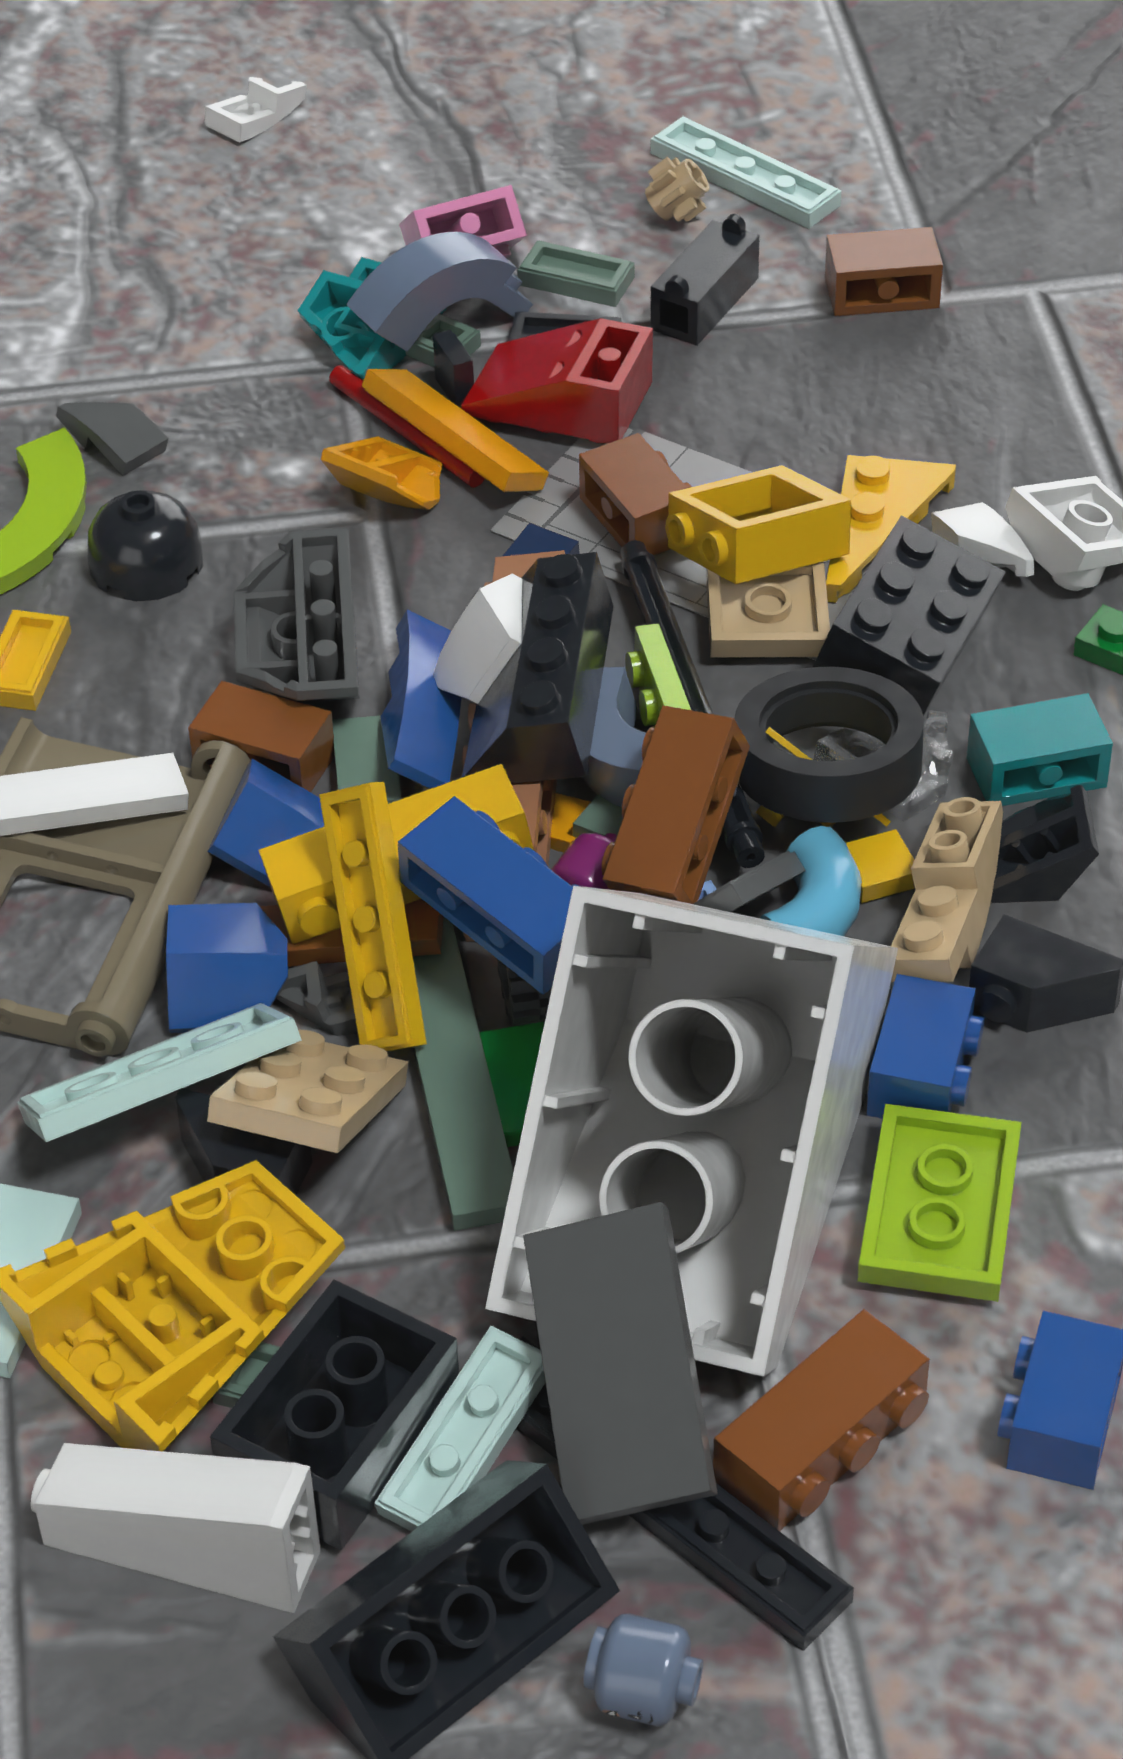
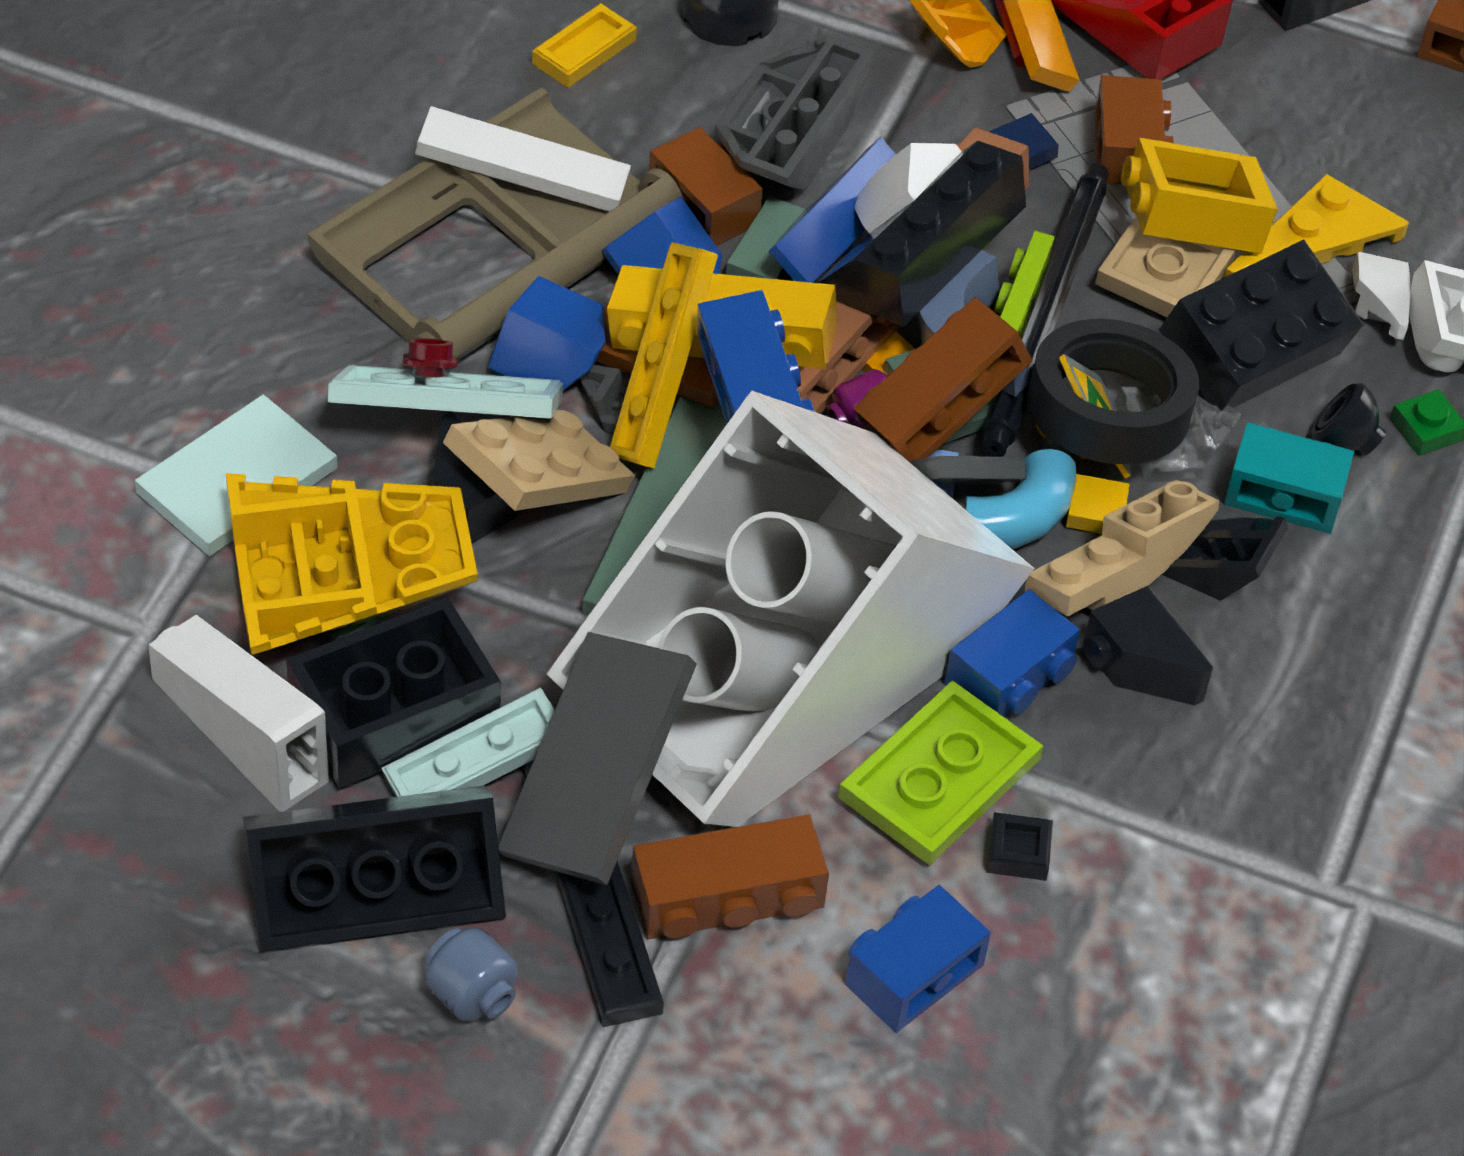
camera: 25 degrees right, 5 degrees up
none -> dark red plate [403,338,458,377]
none -> black tile [987,812,1053,881]
none -> black brick [1312,383,1386,456]

